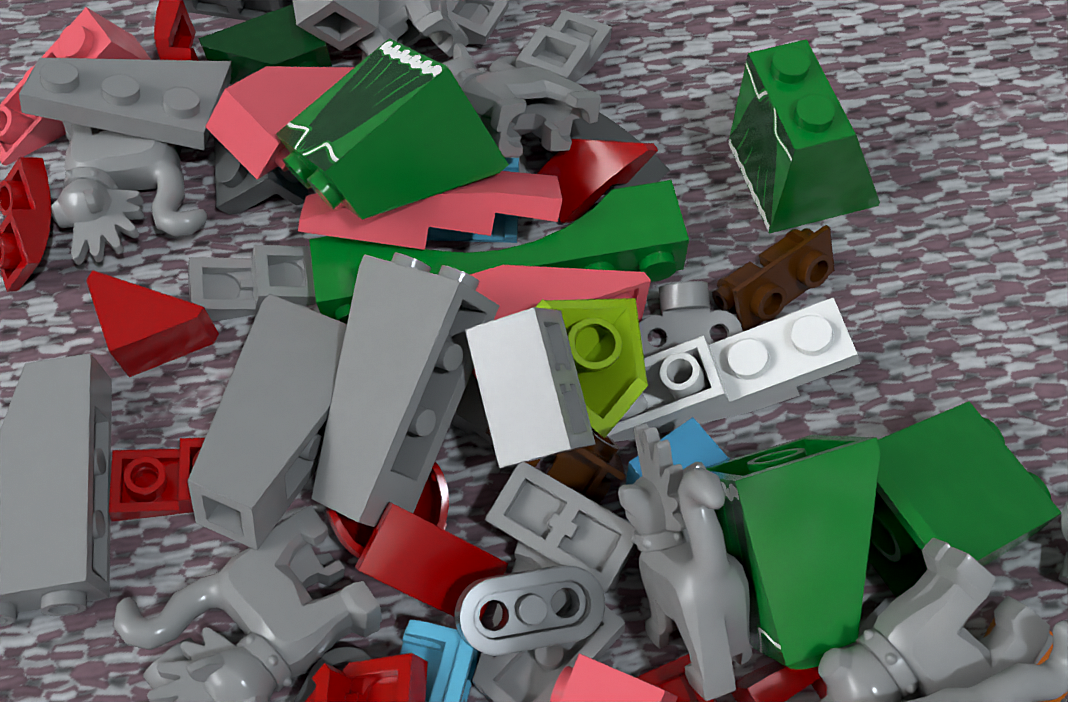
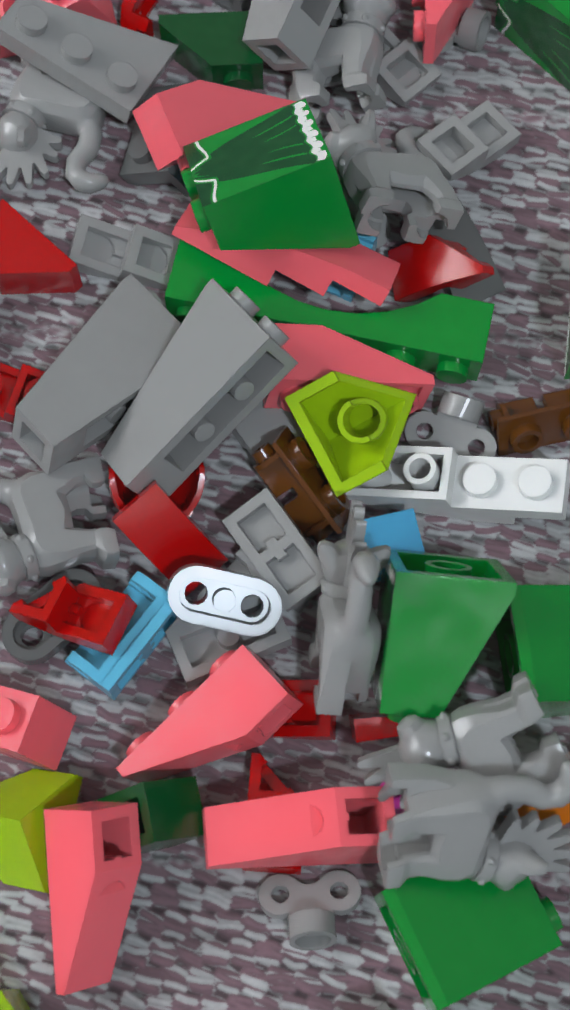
camera: 20 degrees right, 10 degrees up
hinge [465,307,595,468] -> none

